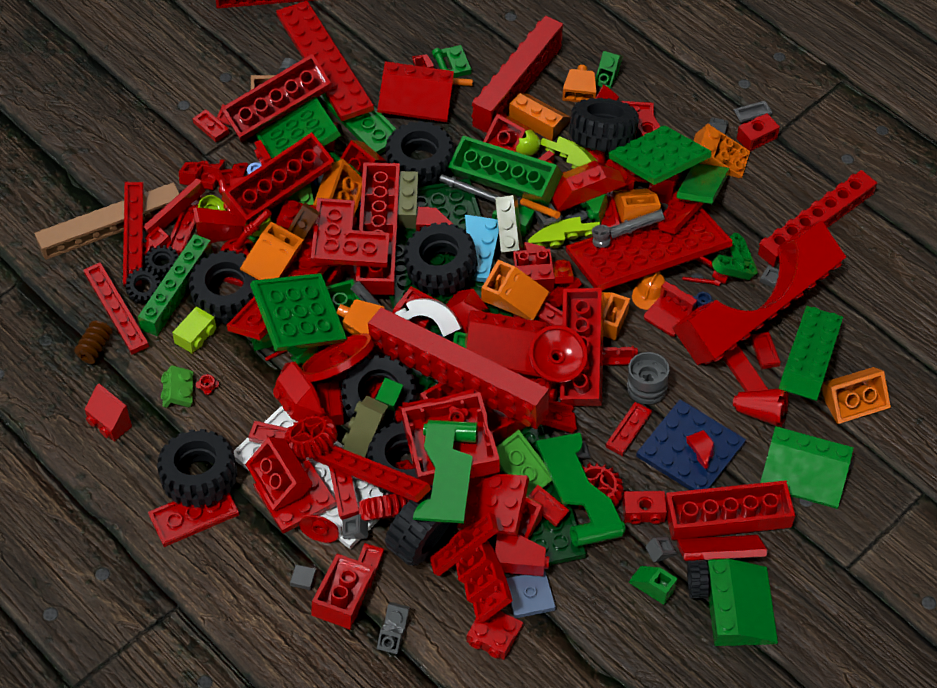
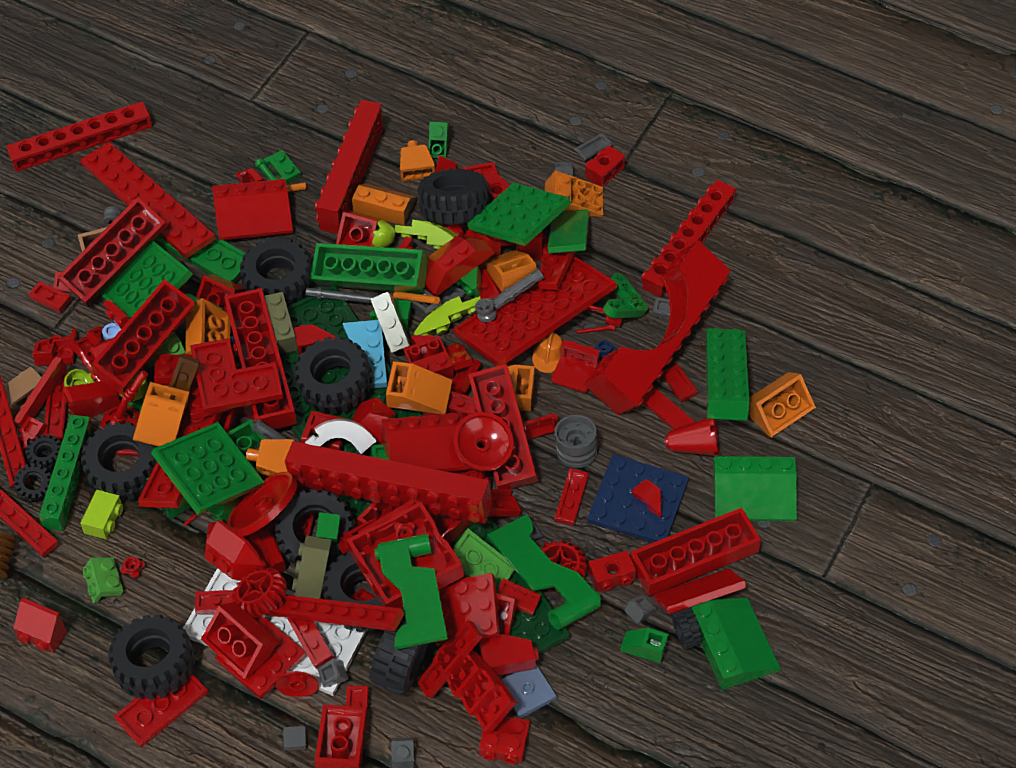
camera: 15 degrees left, 0 degrees up
red gear [359,494,409,521] -> none

